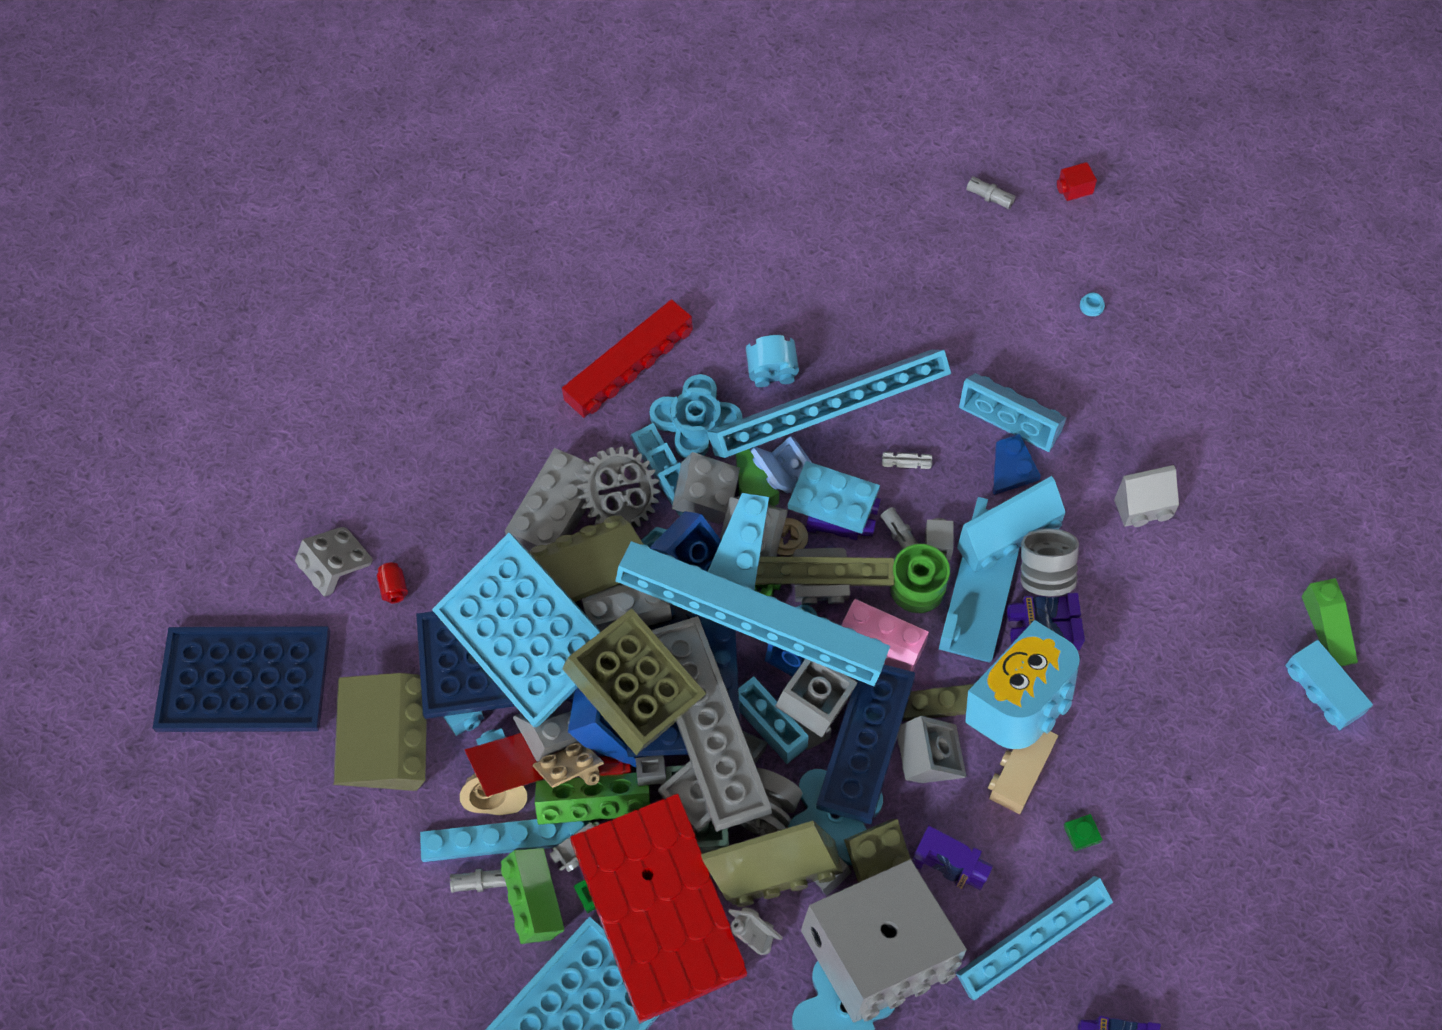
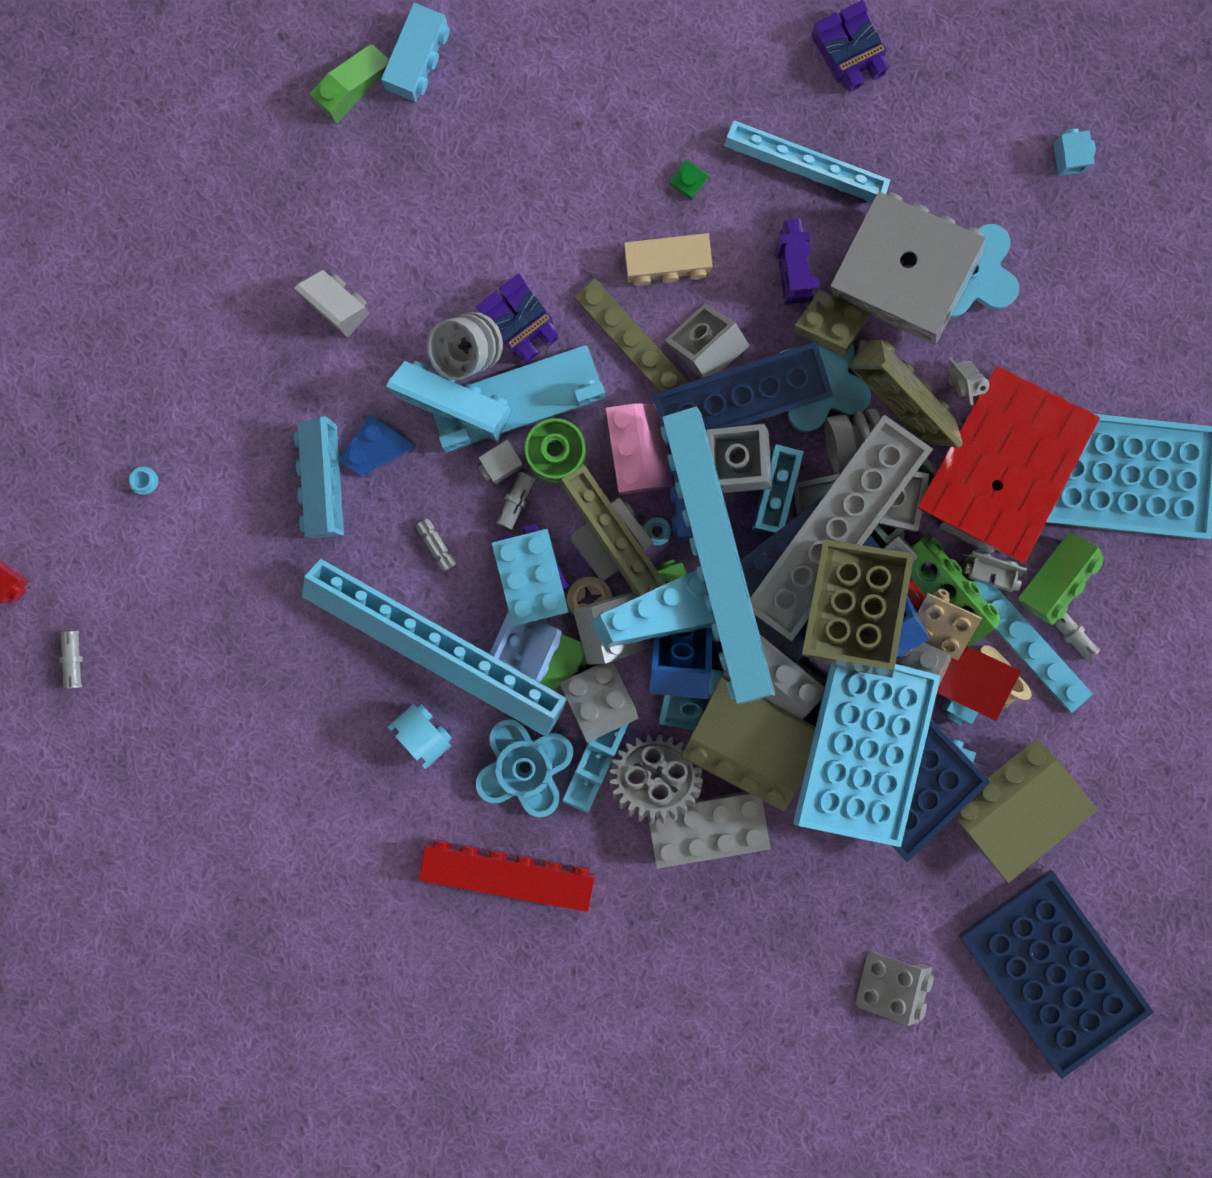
camera: 125 degrees left, 25 degrees up
red brick [376,562,408,604] -> none
medium azure brick [965,620,1080,749] -> none

